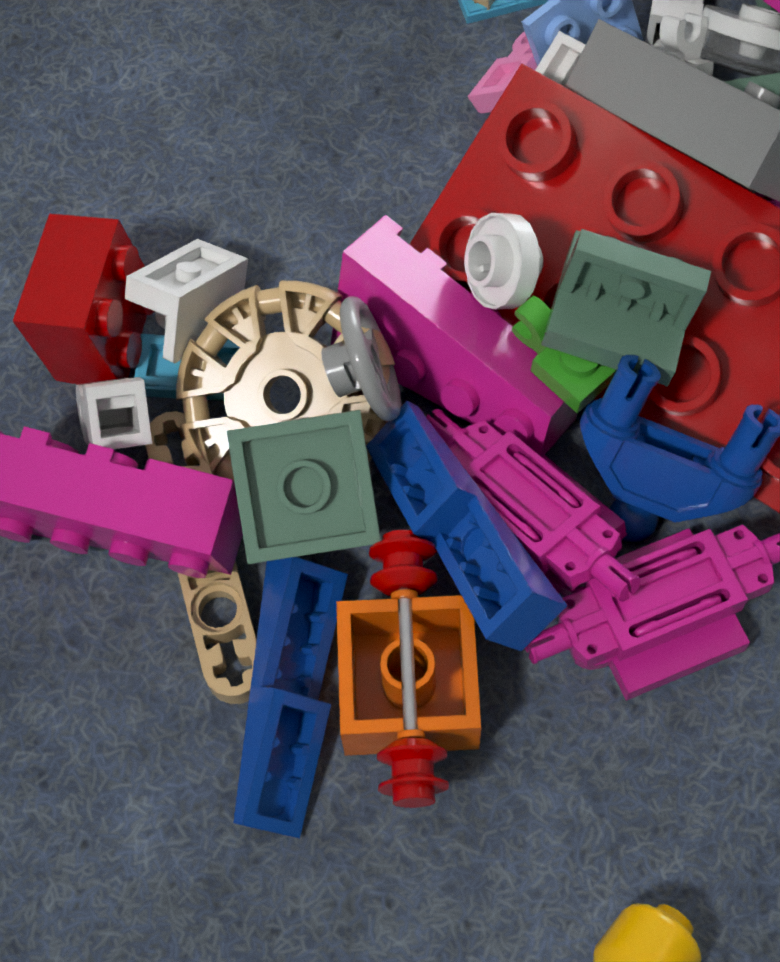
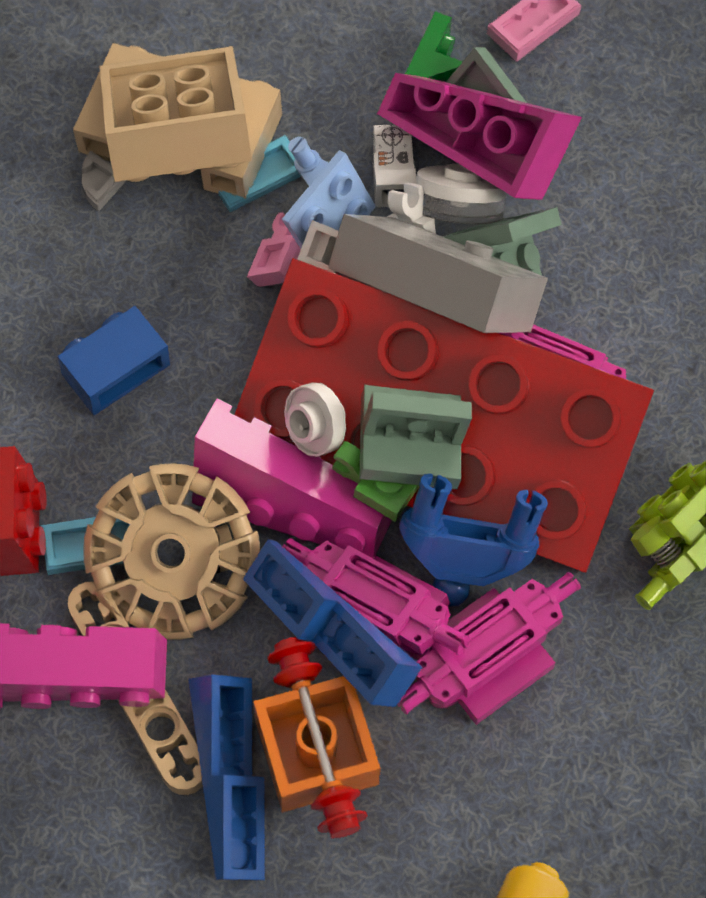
camera: 20 degrees left, 0 degrees up
white leg [76,377,152,449] -> none
white panel [125,239,248,363] -> none
sand green bracket [226,410,381,564] -> none
light grey piece [321,296,401,421] -> none
none -> blue piece [58,306,170,415]

